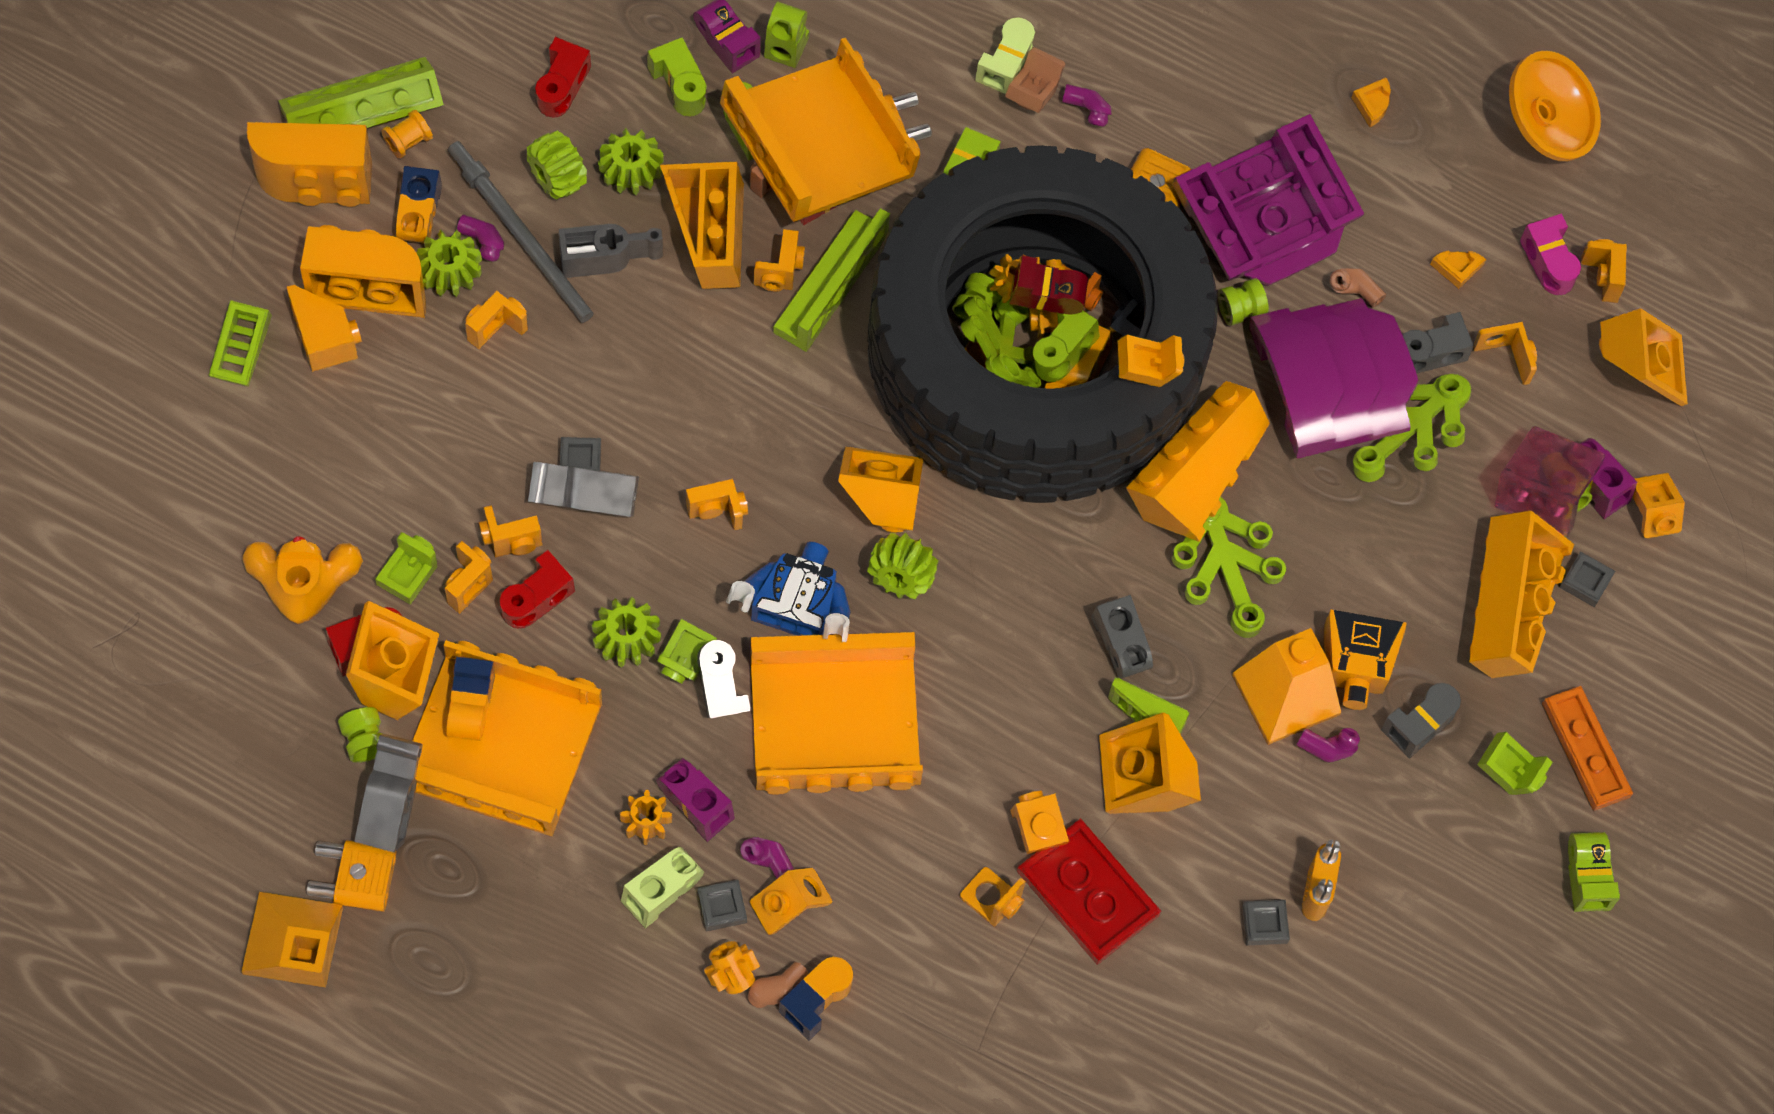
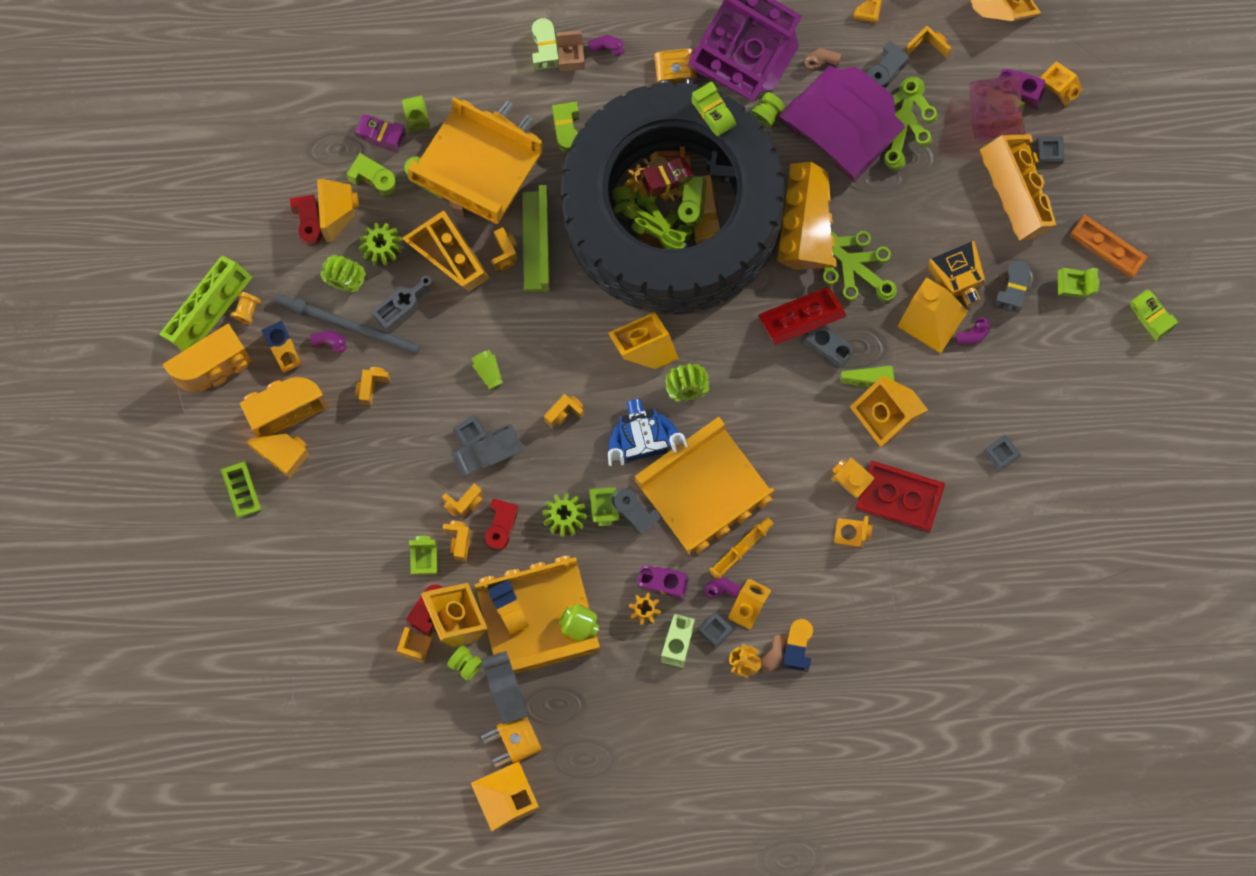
camera: 20 degrees left, 10 degrees up
light orange head [242,536,363,624] -> none
lime gear [416,229,482,297] -> none
light orange bracket [1118,335,1184,387] -> none
light orange piece [1302,840,1341,921] -> none
none -> light orange slope [317,179,359,243]
none -> light orange panel [397,627,433,664]
none -> lime cone [471,350,503,390]
none -> lime head [558,604,599,642]
none -> lime leg [692,81,736,136]
none -> light orange piece [709,517,774,579]
none -> red tile [758,287,847,345]

